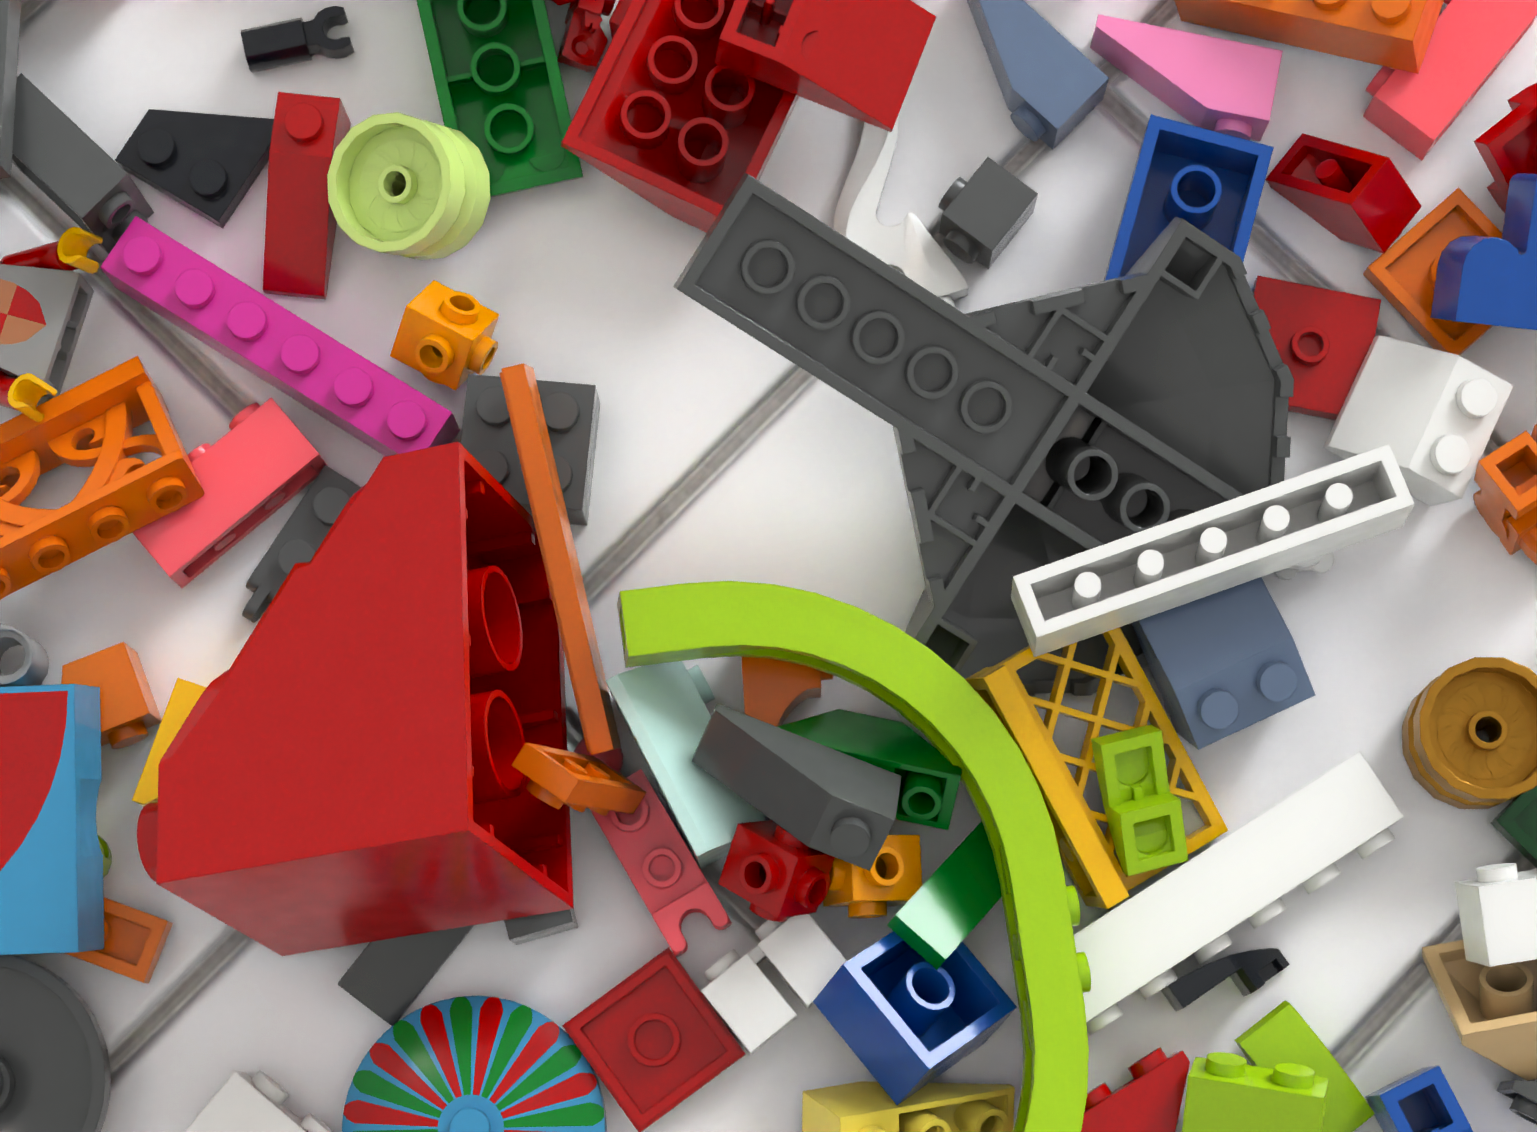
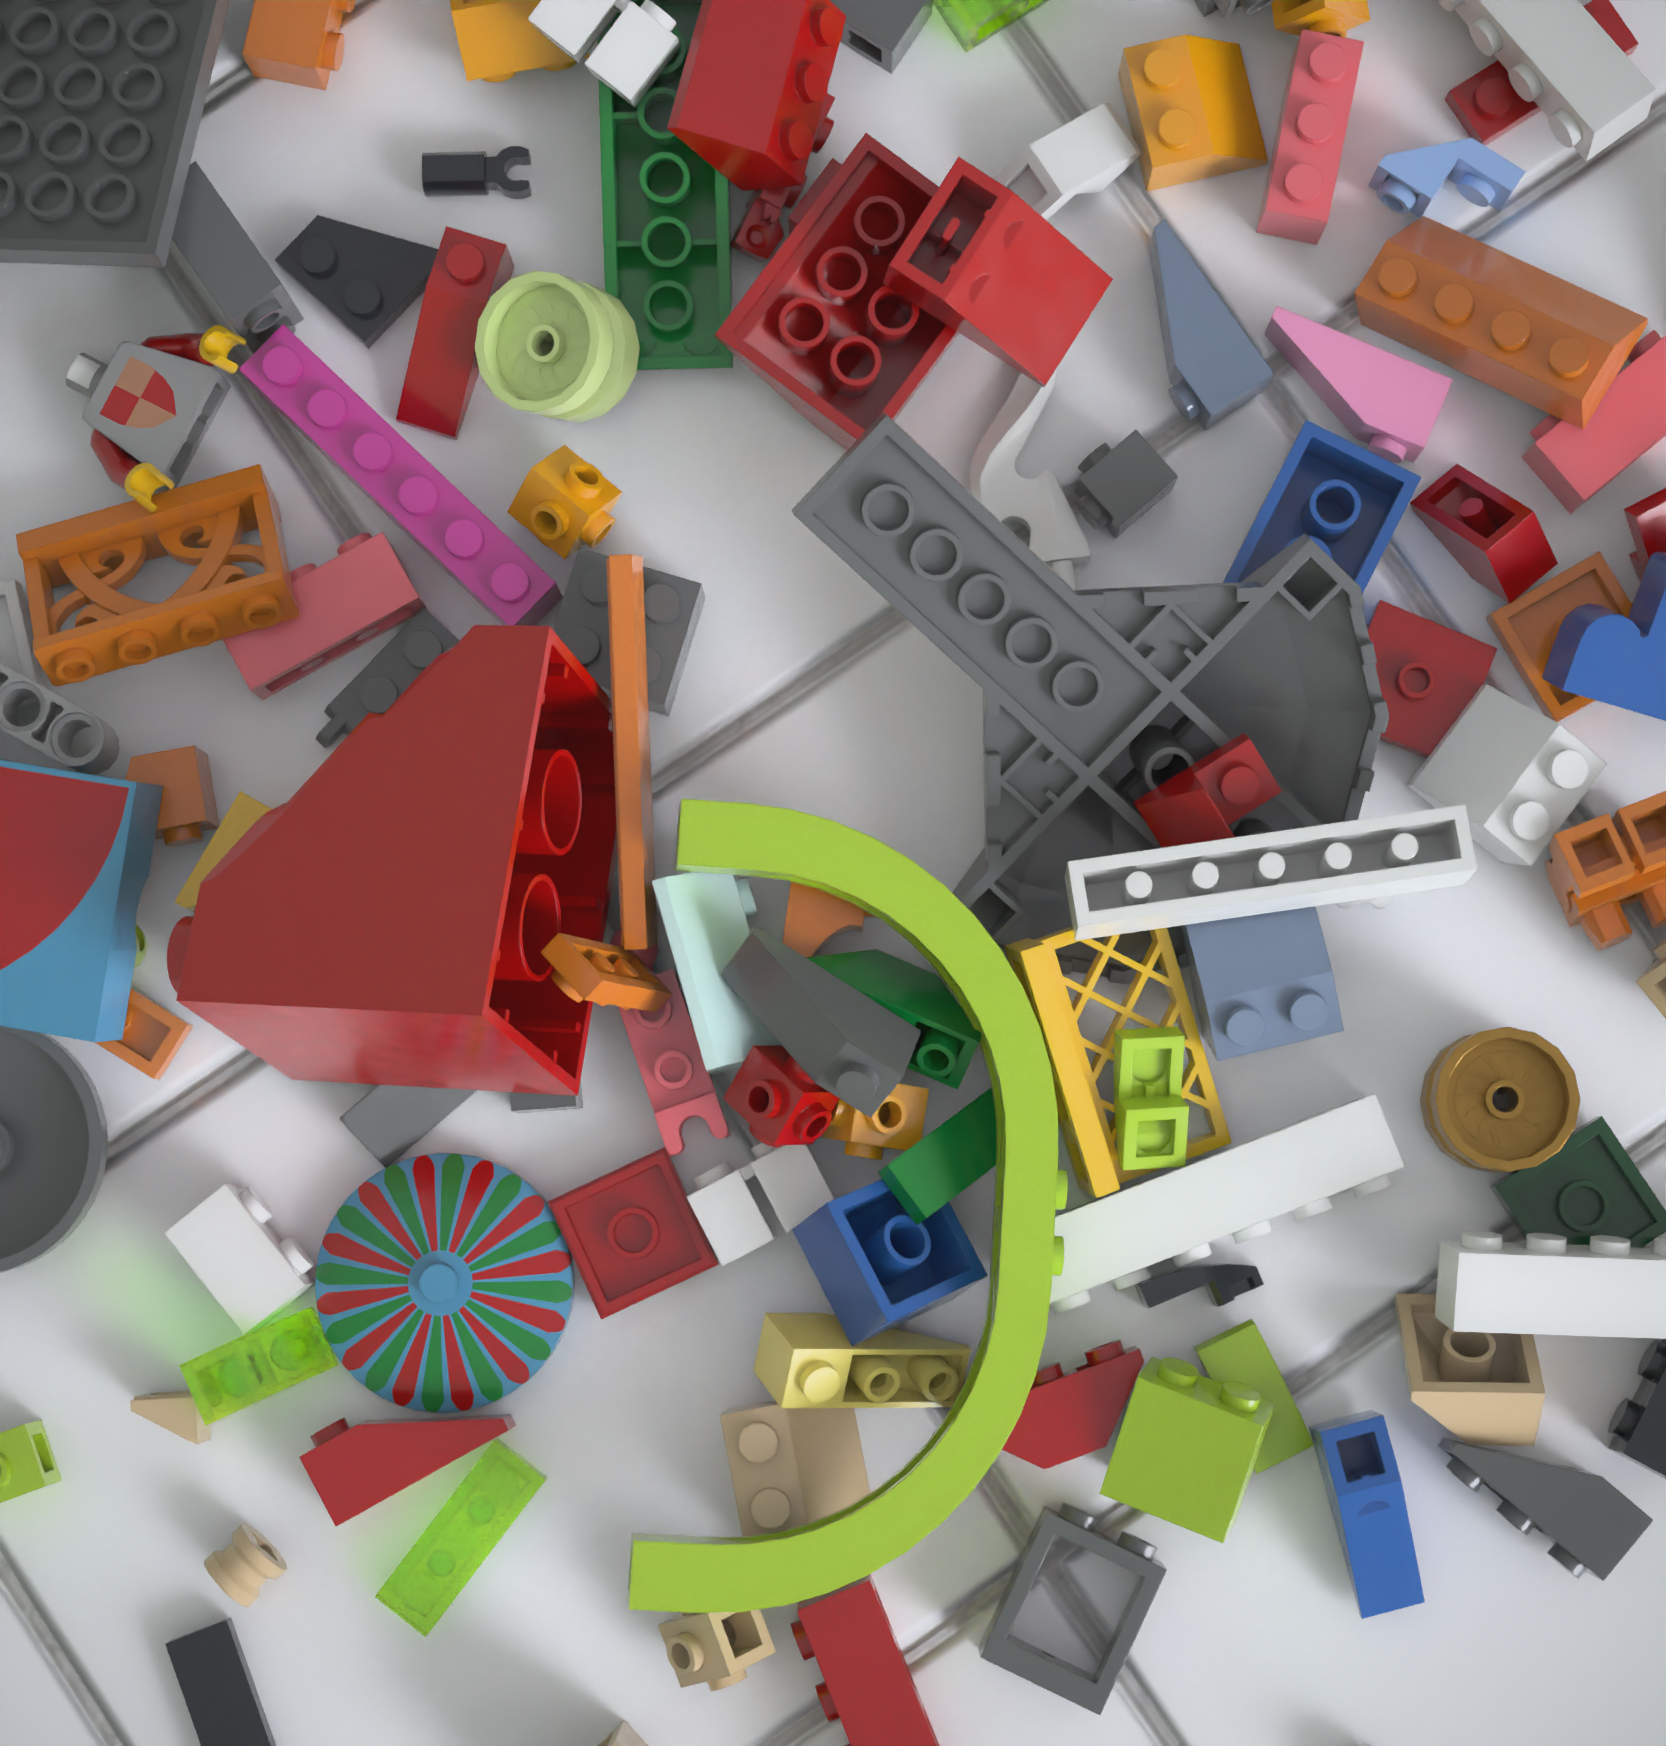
camera: 15 degrees right, 5 degrees up
none -> red slope [1133,732,1282,848]

